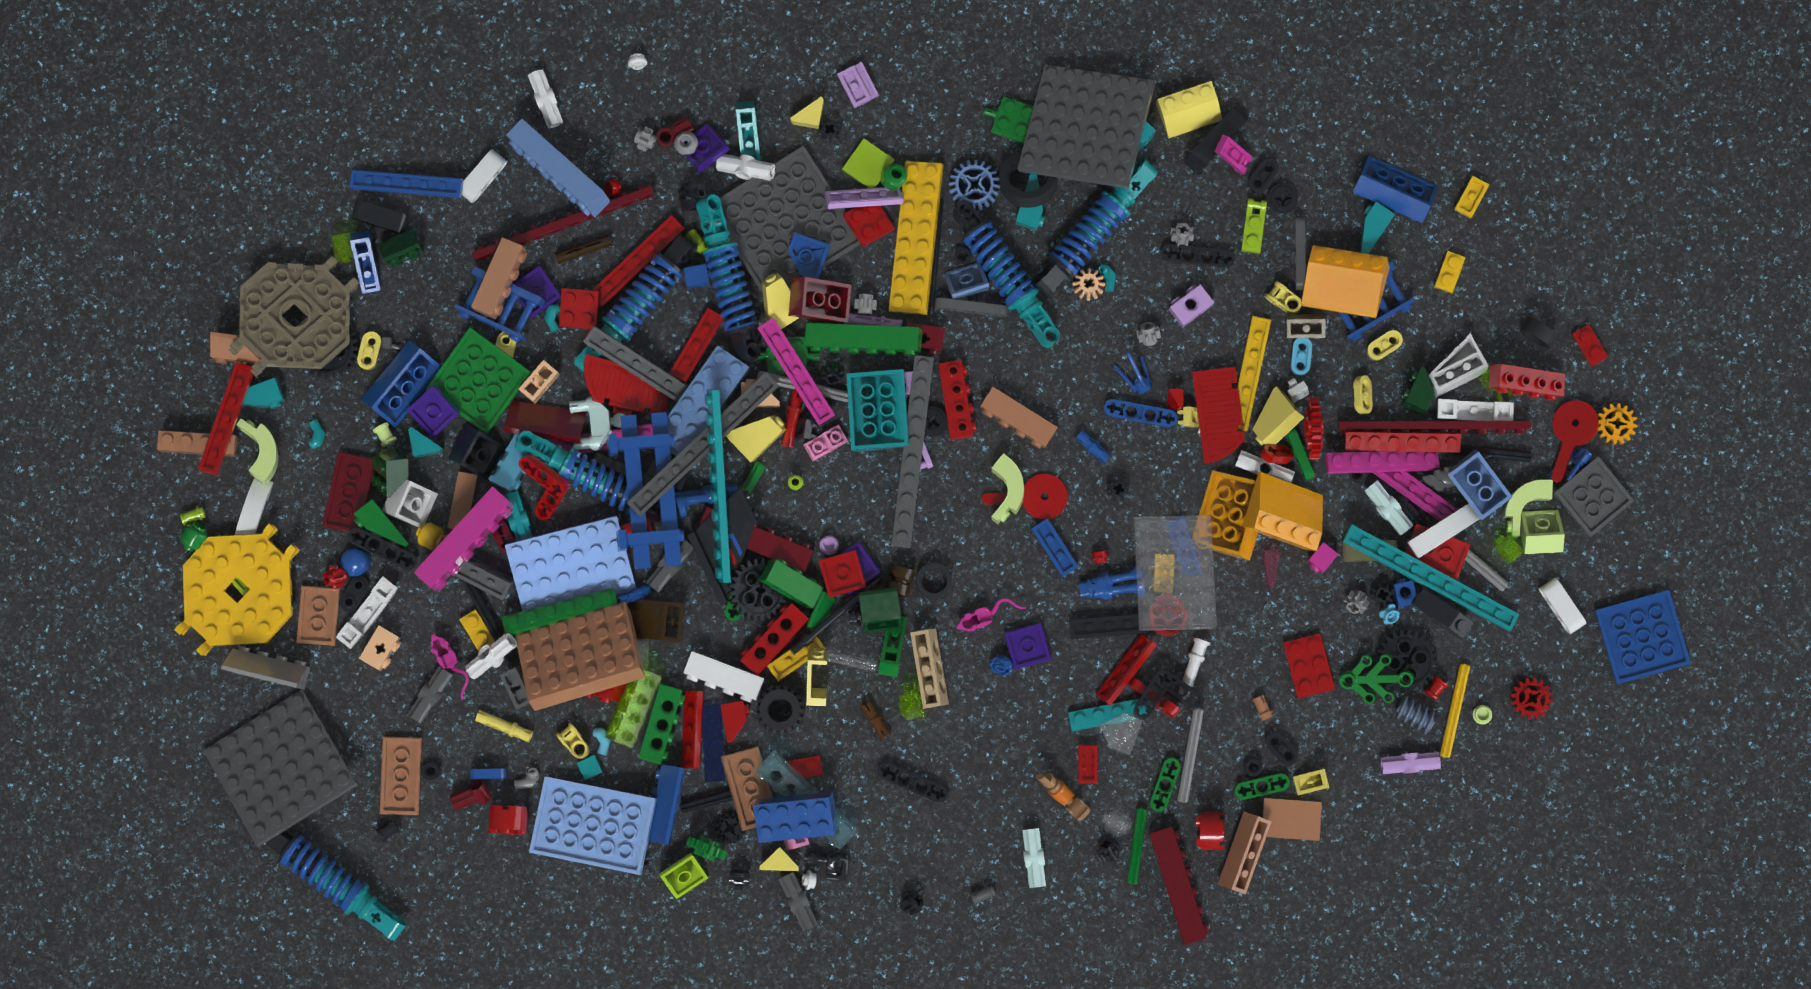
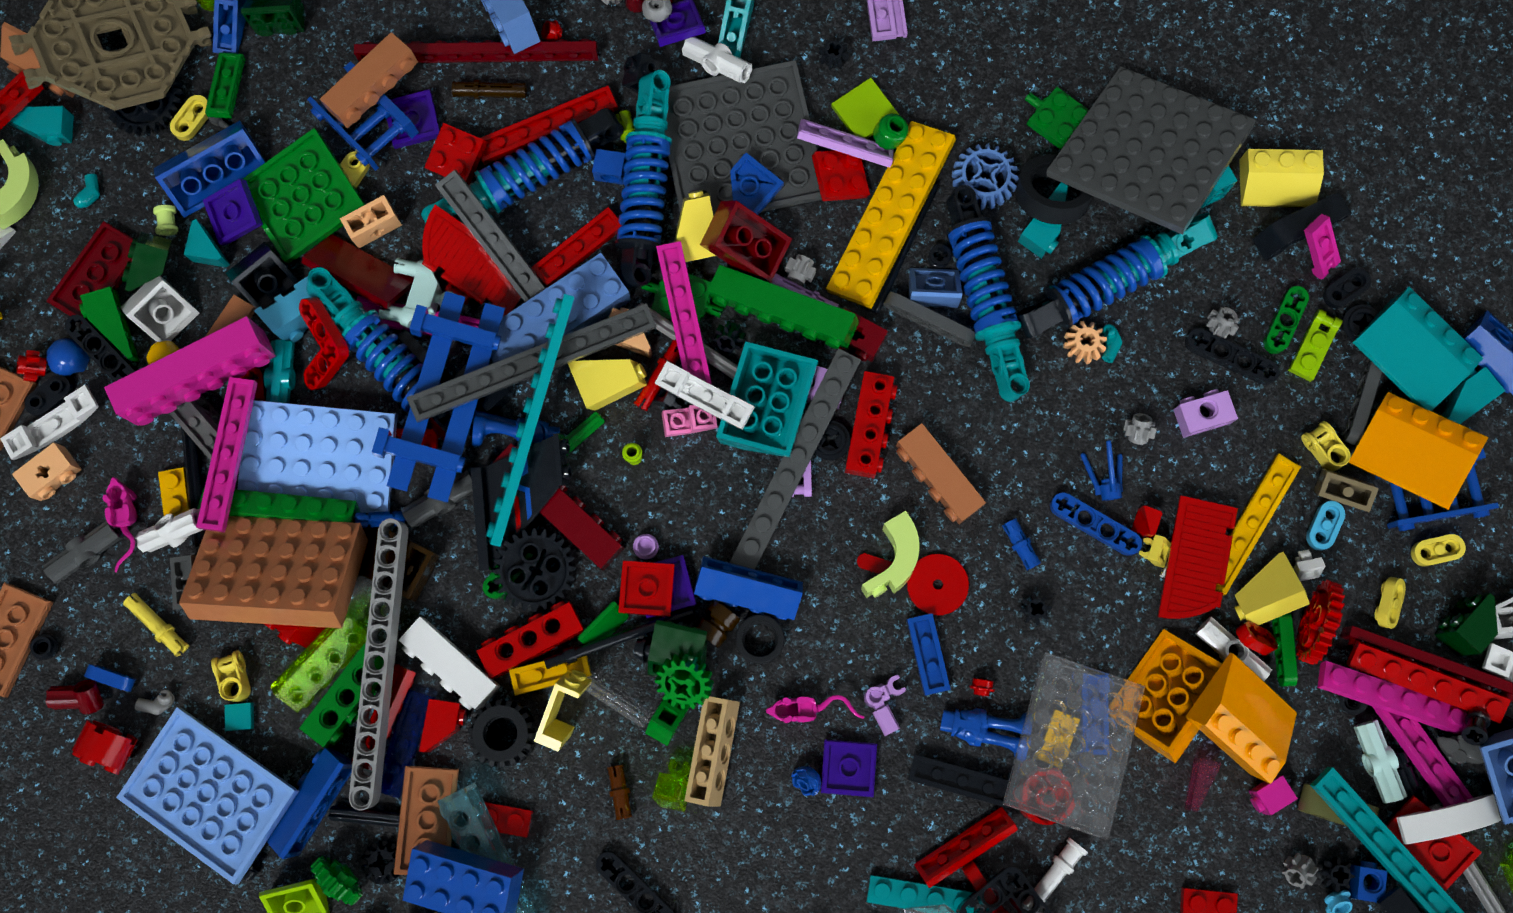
camera: 25 degrees right, 5 degrees down
teal arm [544,303,560,333] -> none
medium azure arm [593,727,611,756] -> none
green brick [759,558,823,608] -> none
light yellow slope [790,97,824,129] -> none
none -> dark pink plate [196,377,258,533]
none -> green tile [205,52,245,119]
none -> light grey beam [349,518,408,811]
none -> white slope [655,361,755,430]
none -> green gear [655,654,714,709]
none -> blue brick [694,556,803,620]
none -> lavender bar [864,675,906,736]
none -> green beam [1263,286,1309,354]
none -> teal slope [1352,287,1483,411]
none -> black bush [1462,710,1491,746]

